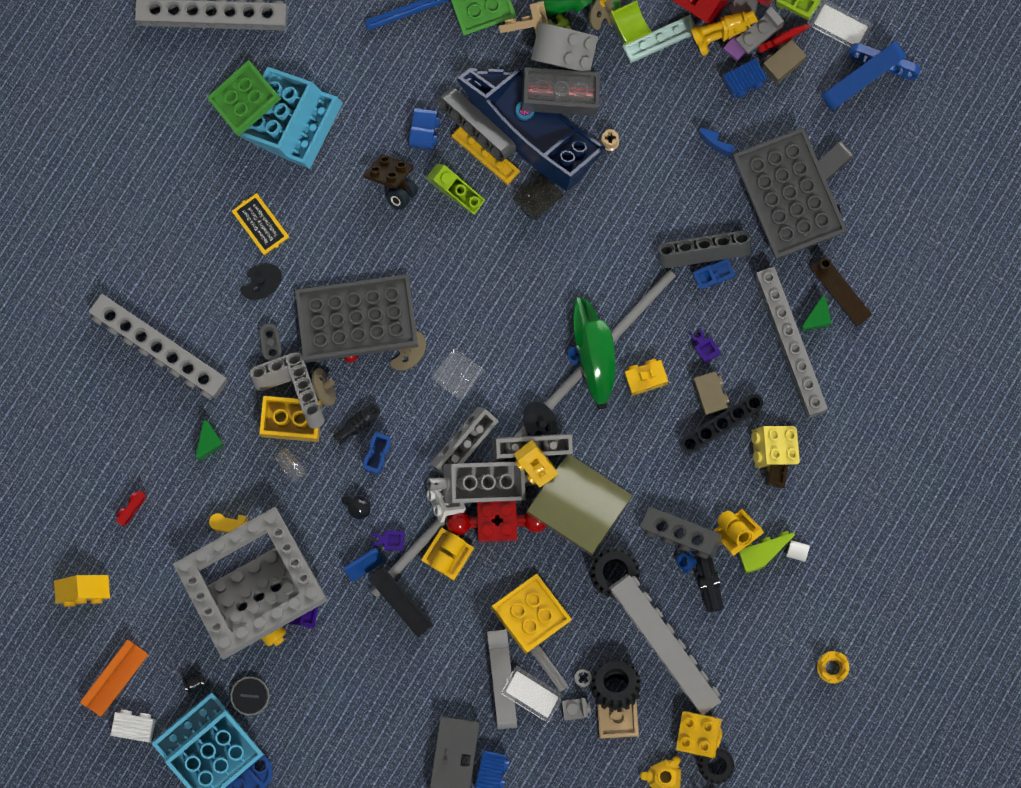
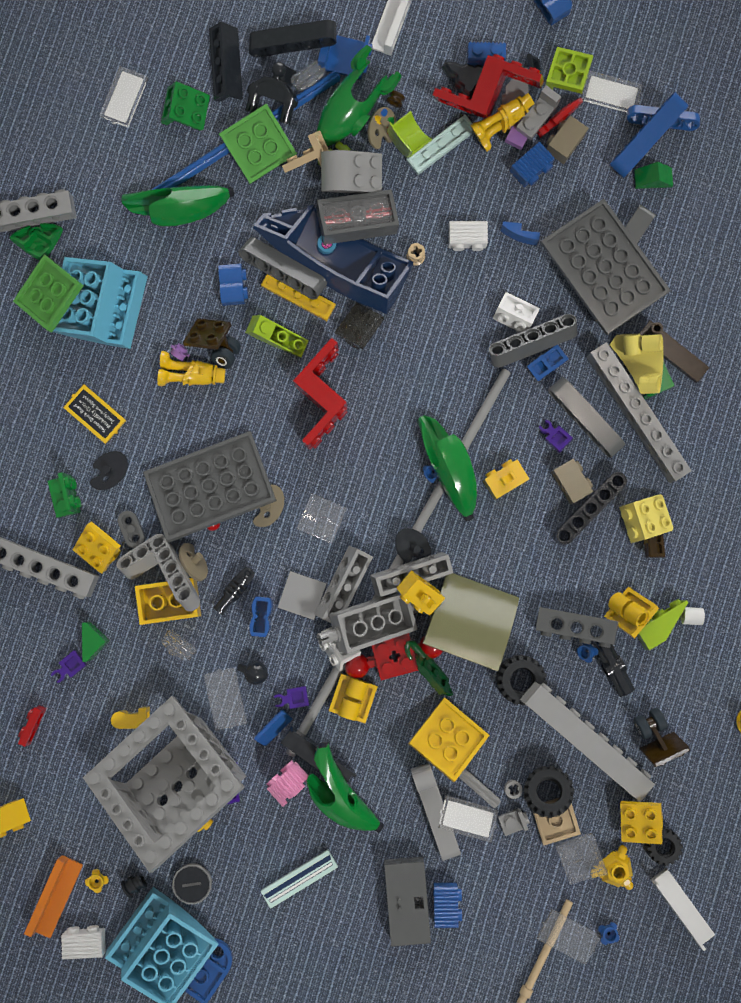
camera: 15 degrees left, 5 degrees up
none -> green brick [9,223,63,261]
none -> green bracket [48,472,82,518]
none -> dark purple plate [51,650,88,683]
none -> yellow plate [72,521,121,574]
none -> yellow plate [85,869,109,893]
none -> green piece [121,185,234,227]
none -> yellow piece [157,351,226,386]
none -> medium lavender plate [170,343,190,361]
none -> clear piece [204,667,247,731]
none -> light aqua tile [261,849,338,909]
none -> bright pink brick [266,760,309,807]
none -> light grey tile [277,571,327,620]
none -> red bracket [293,338,348,450]
none -> green piece [307,742,384,833]
none -> dark green plate [404,640,454,696]
none -> white brick [449,221,488,251]
none -> white bracket [493,292,540,332]
none -> beam [548,377,625,458]
none -> clear plate [556,832,608,885]
none -> light yellow panel [610,334,663,394]
none -> dark brown plate [633,707,690,767]
none -> green slope [634,162,673,189]

